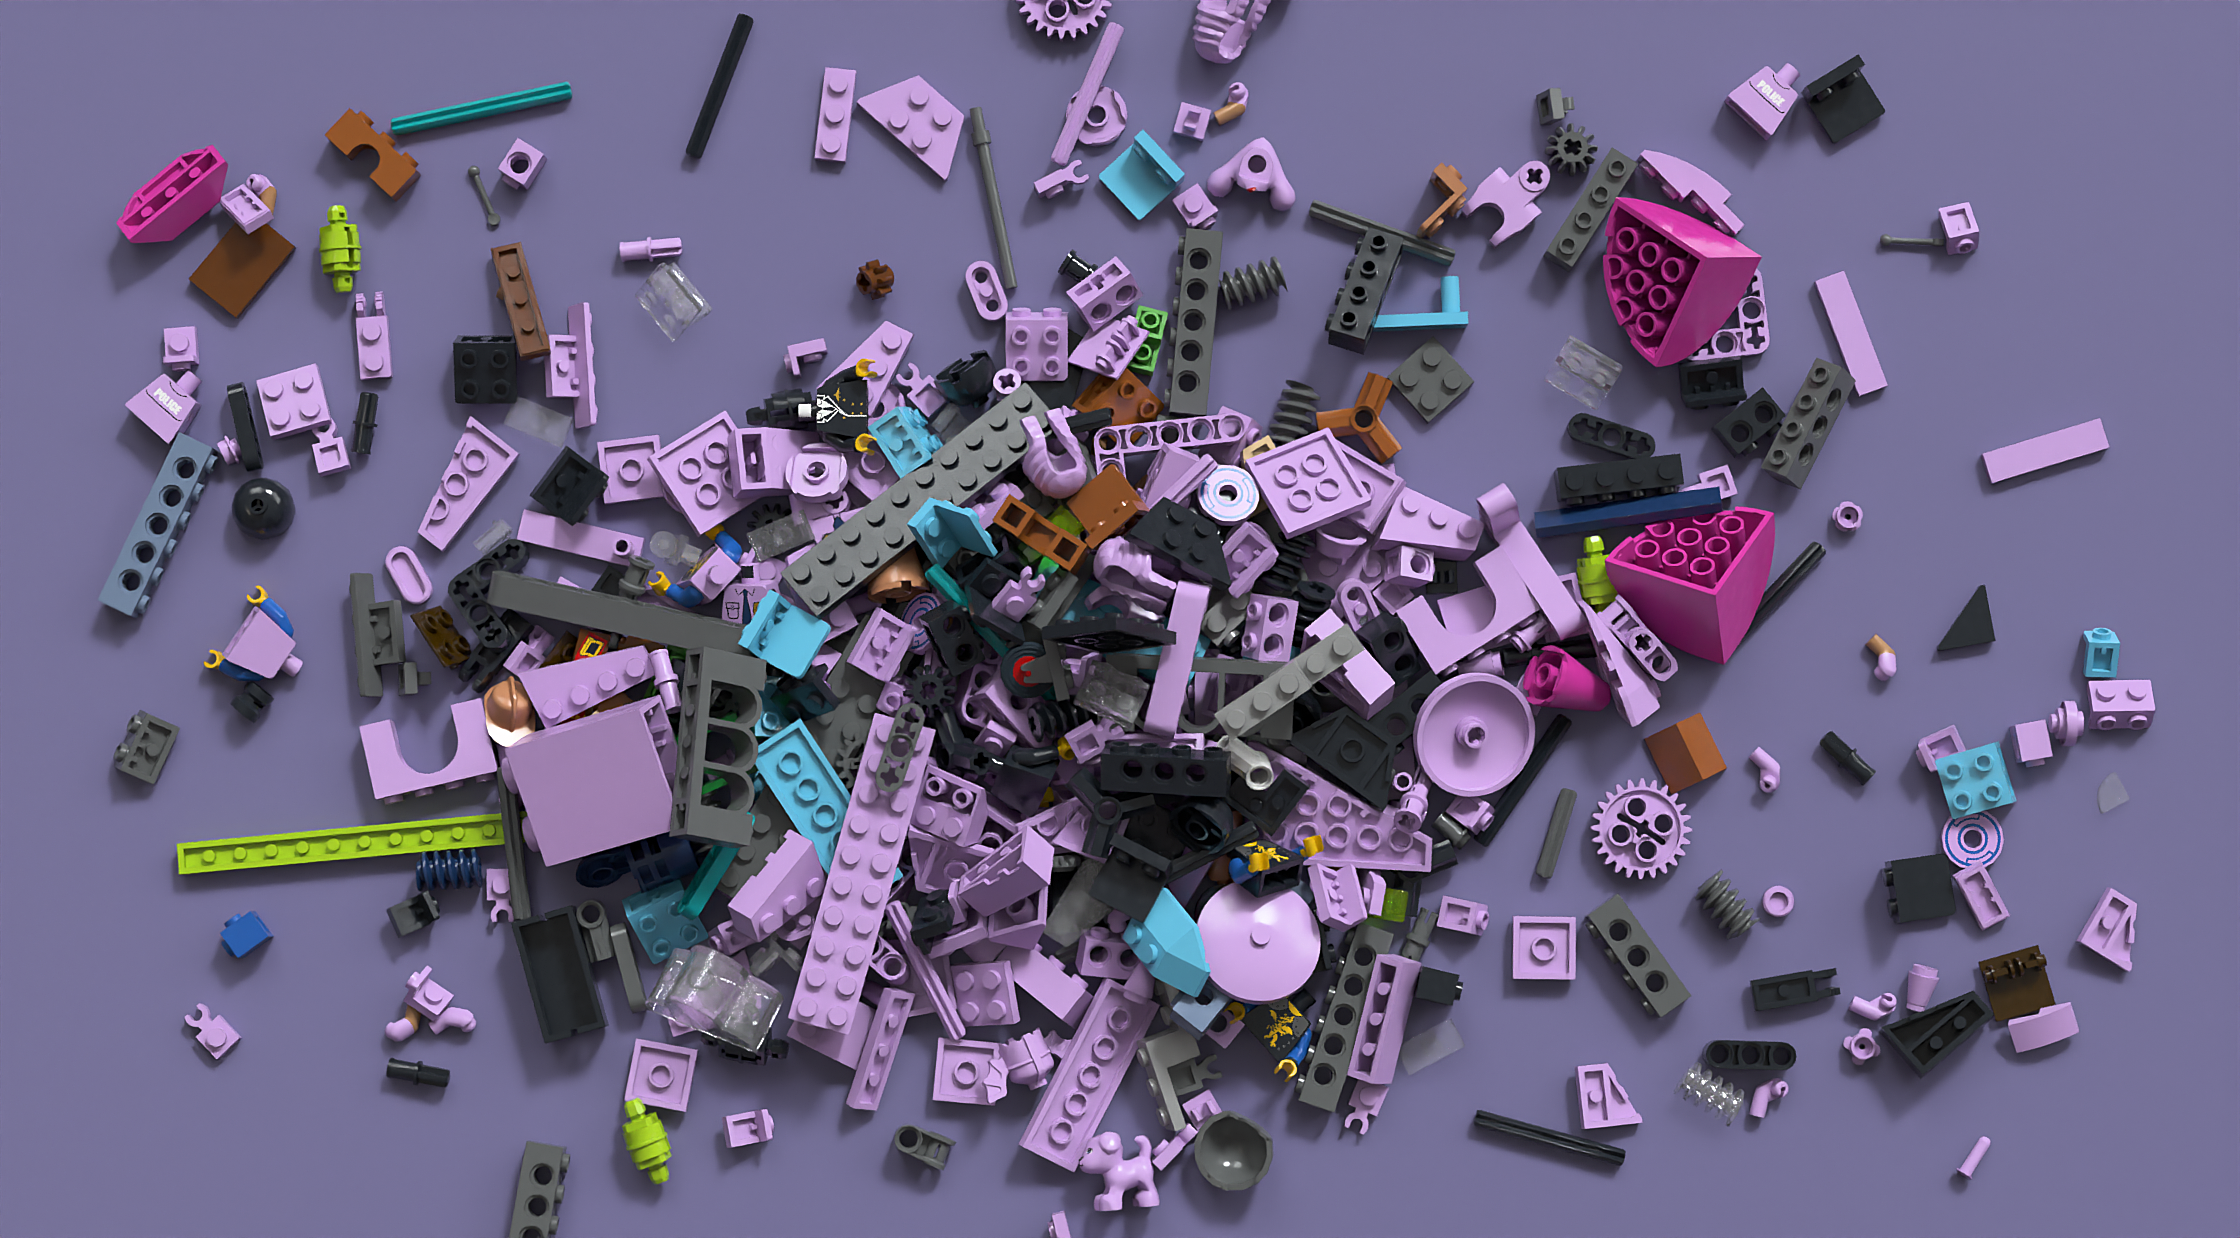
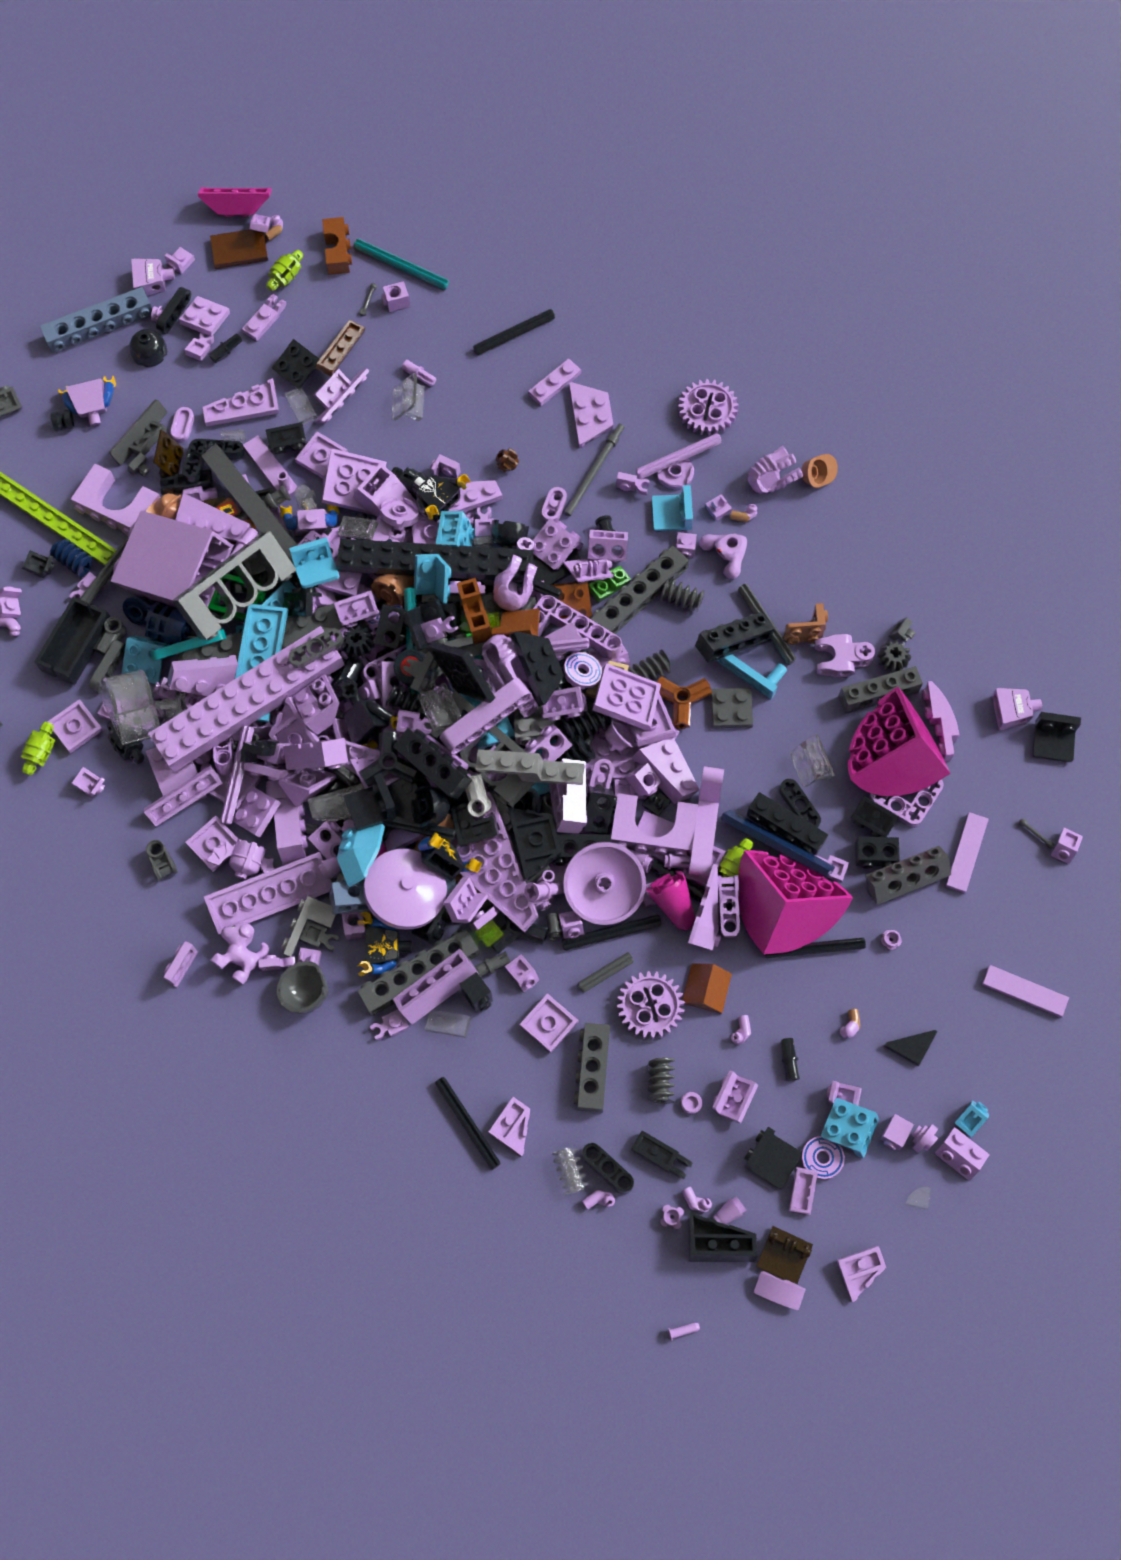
camera: 45 degrees right, 15 degrees down
none -> lavender bracket [712,1071,758,1124]

